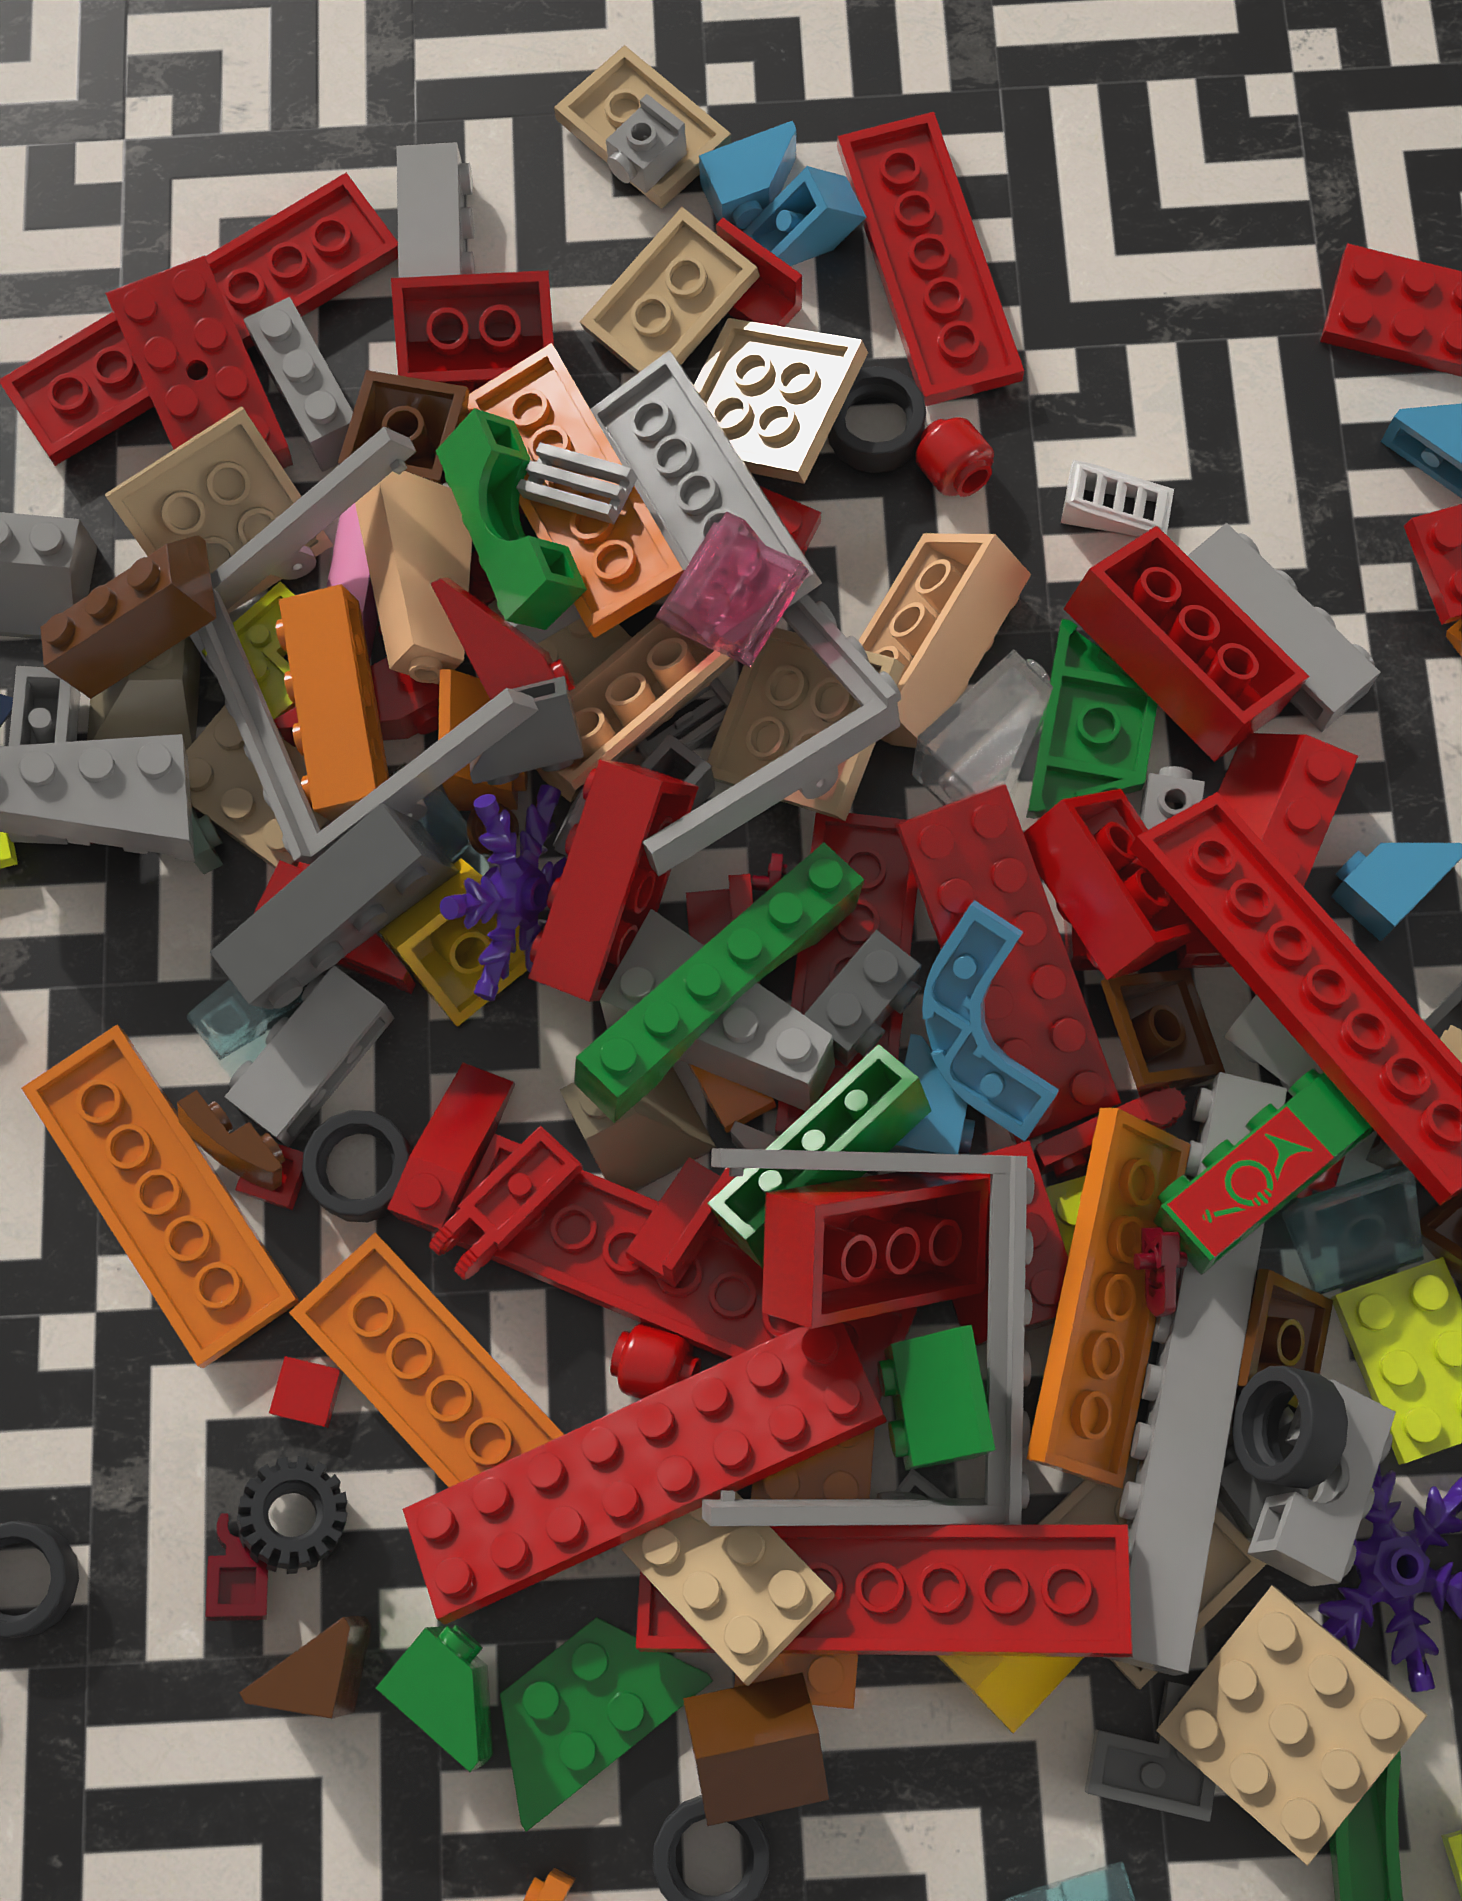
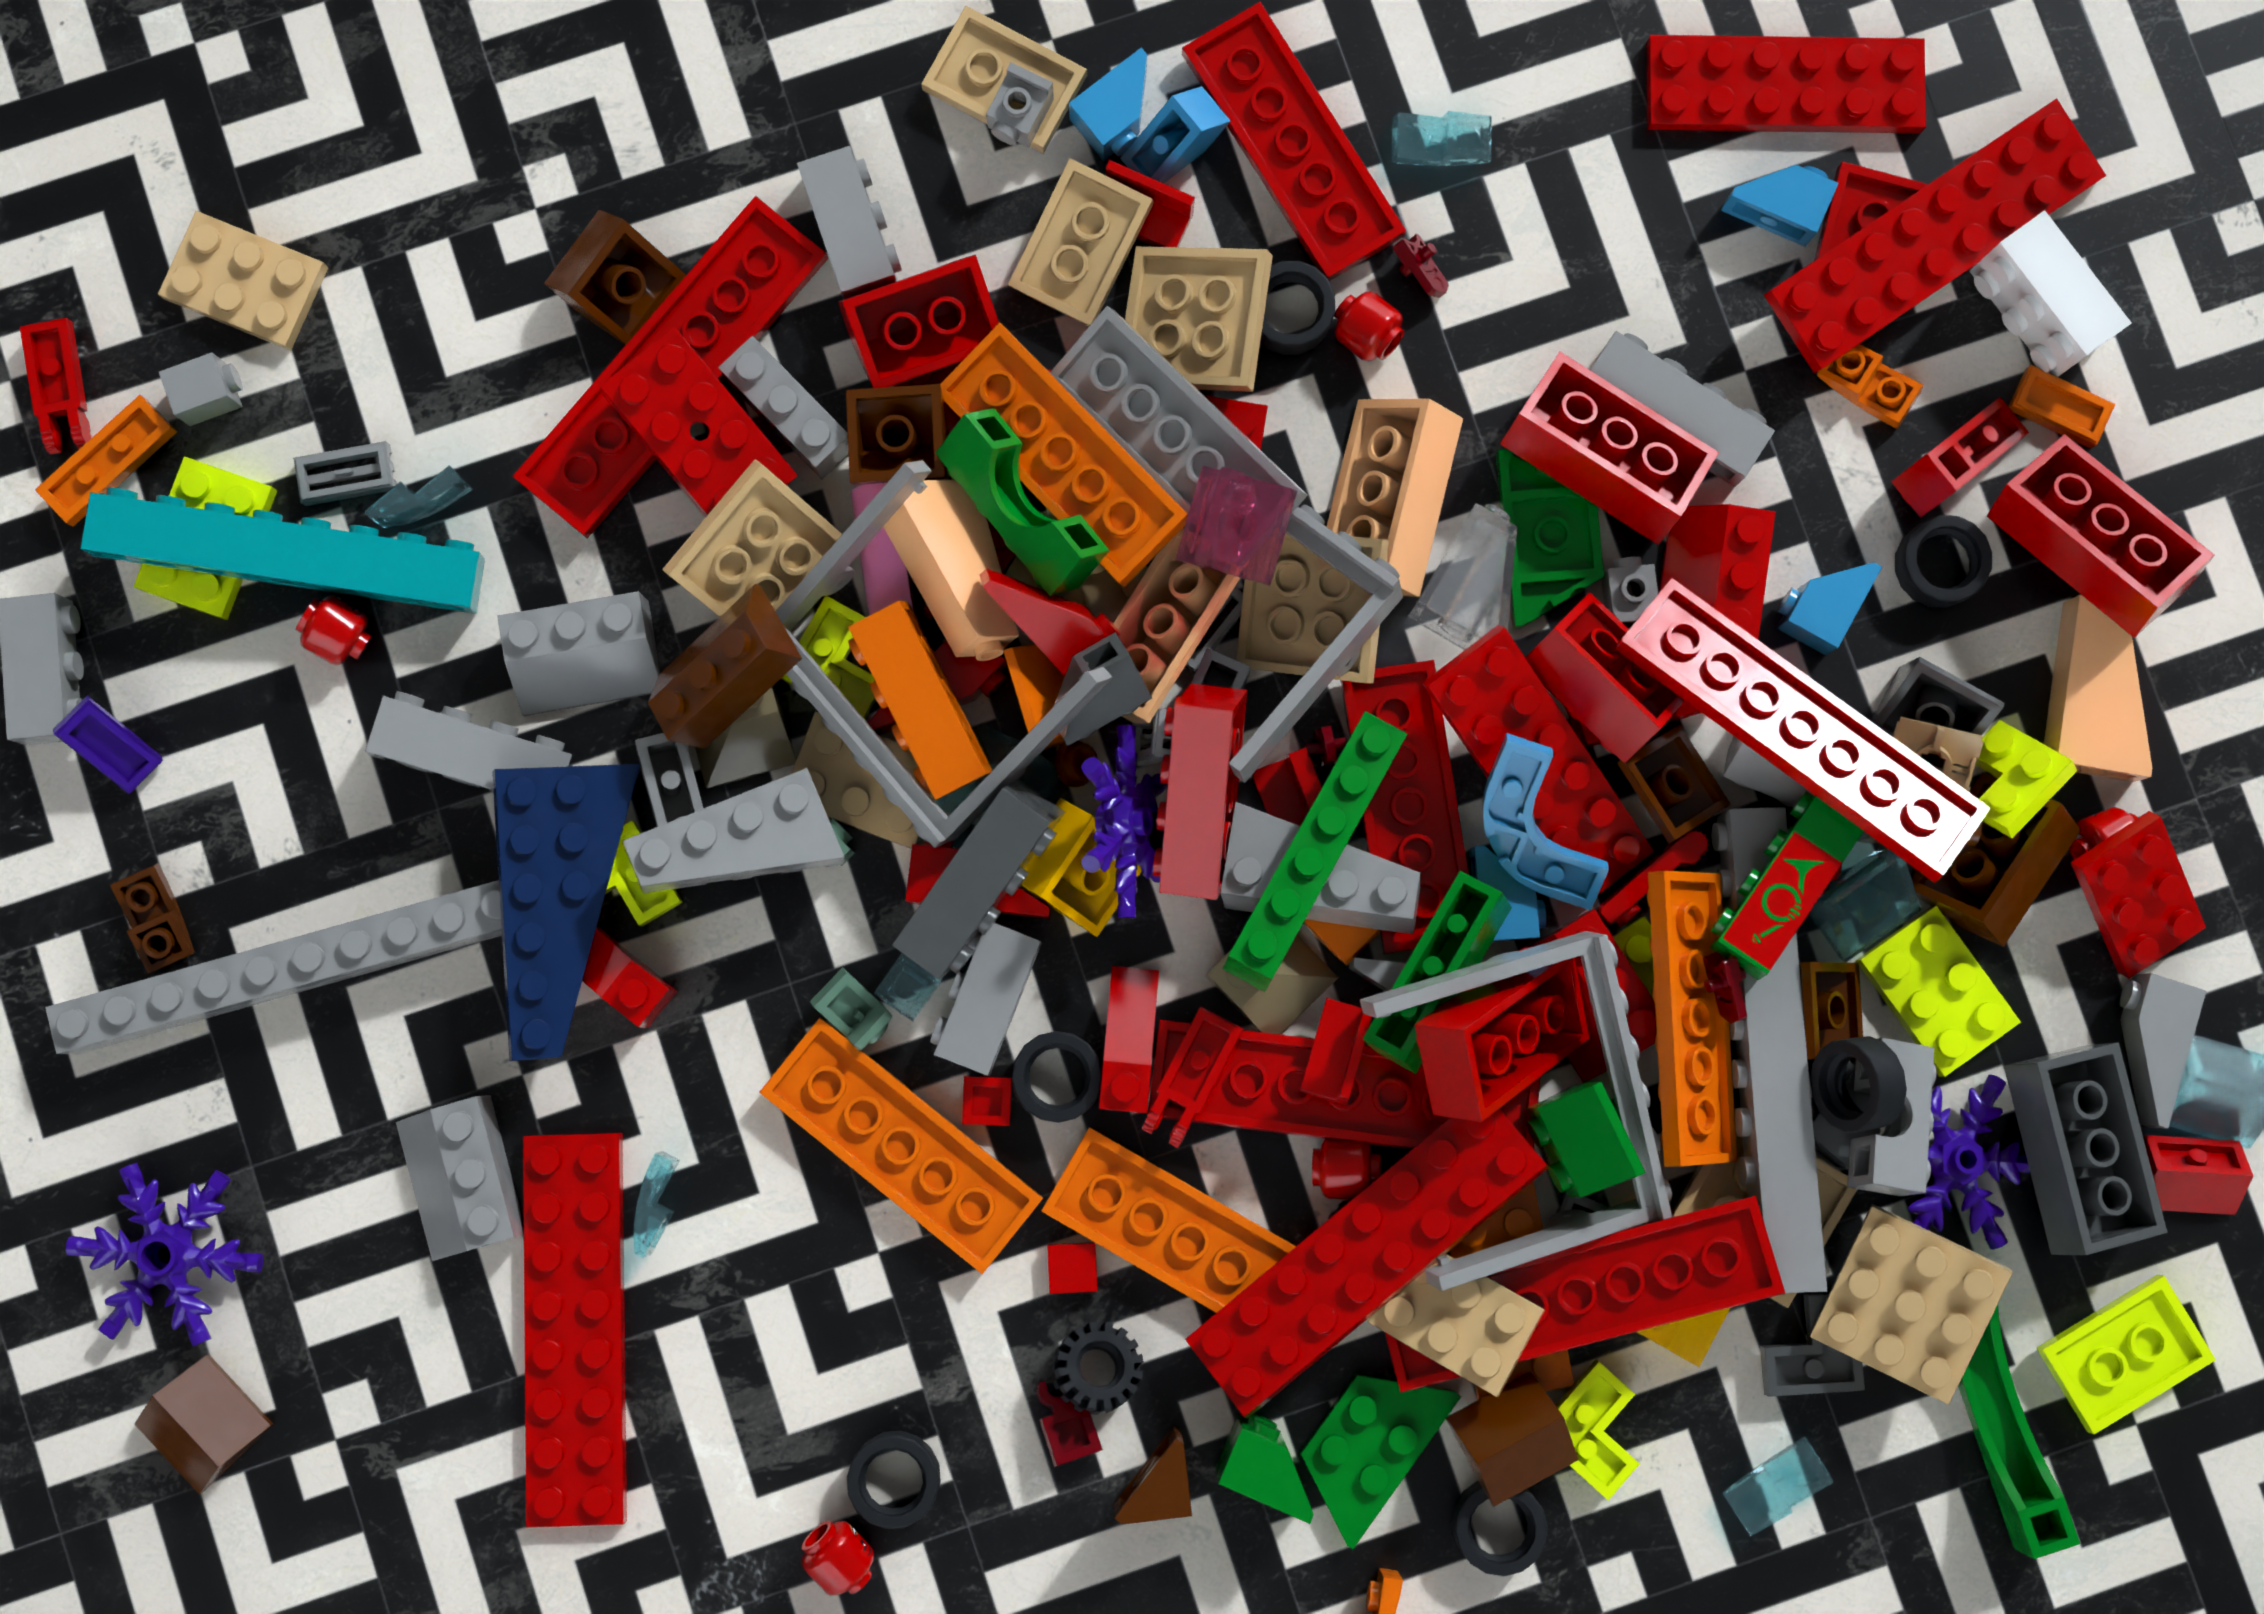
camera: 25 degrees left, 10 degrees up
reddish brown slope [177,1090,285,1191] -> none
light grey tile [516,442,638,524] -> none
dark grey brick [804,930,921,1067] -> none
white slope [1061,460,1174,536] -> none
none -> reddish brown slope [544,210,686,346]
none -> sand green bracket [810,967,892,1051]
none -> clear light blue slope [1392,111,1492,166]
none -> dark red piece [1392,233,1449,298]
none -> neon yellow plate [1555,1359,1640,1501]

